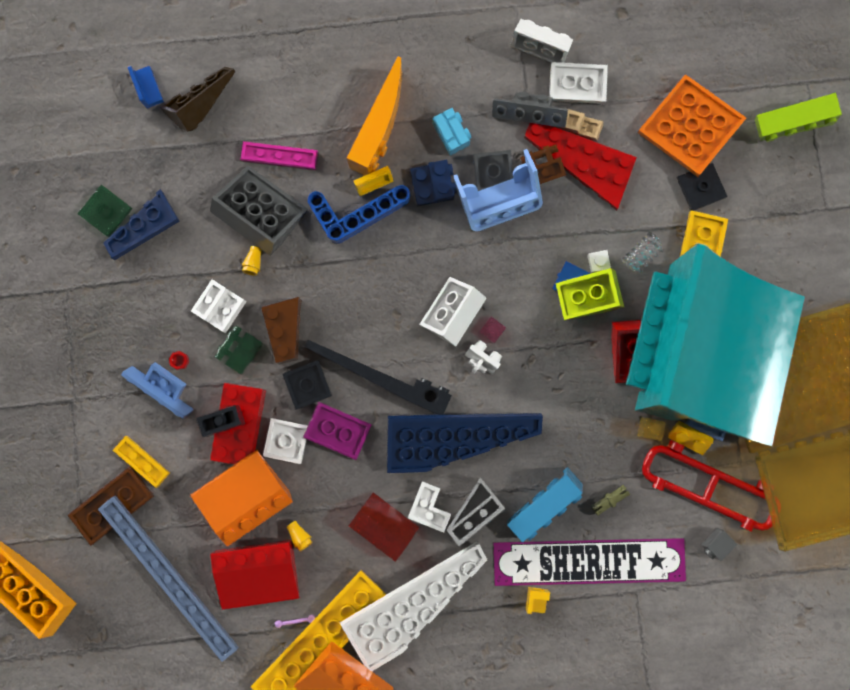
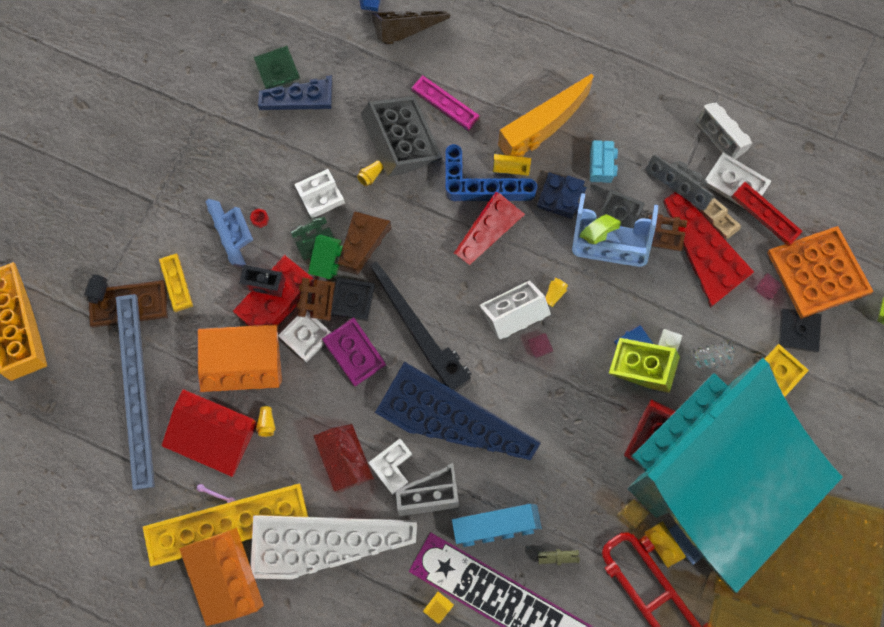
camera: 35 degrees right, 10 degrees down
white hips [465,340,502,375] -> none
none -> black brick [83,274,108,304]
none -> reddish brown plate [297,278,335,321]
none -> green brick [308,235,343,279]
none -> wing [453,192,525,265]
none -> yellow cone [545,278,568,307]
none -> lime slope [579,214,621,244]
none -> red plate [731,182,803,246]
none -> clear pink plate [754,273,782,300]

